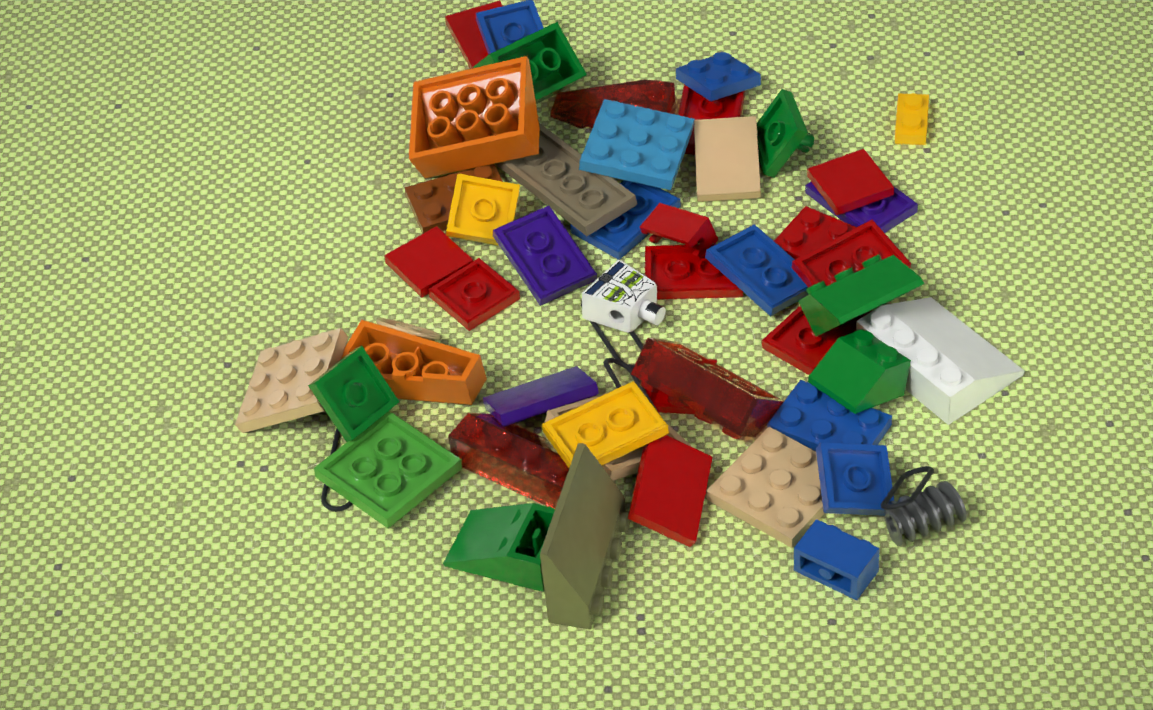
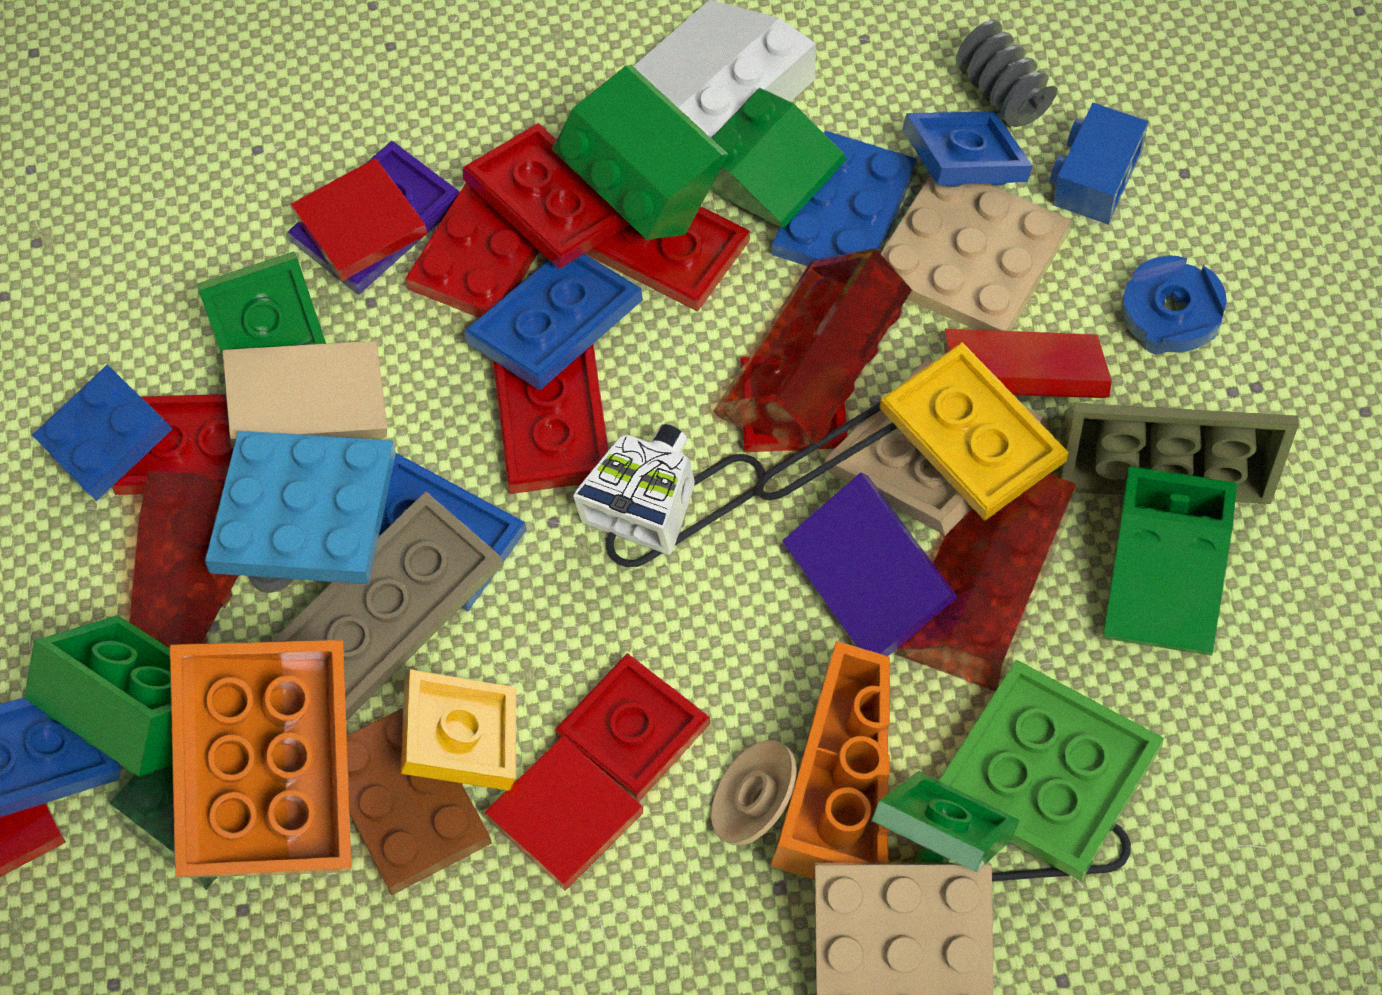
camera: 100 degrees left, 15 degrees up
dark purple tile [493,206,597,306] -> none
red hinge [639,203,719,257] -> none
black piece [881,466,934,510] -> none
yellow plate [895,93,929,145] -> none
none -> blue plate [1121,255,1227,354]

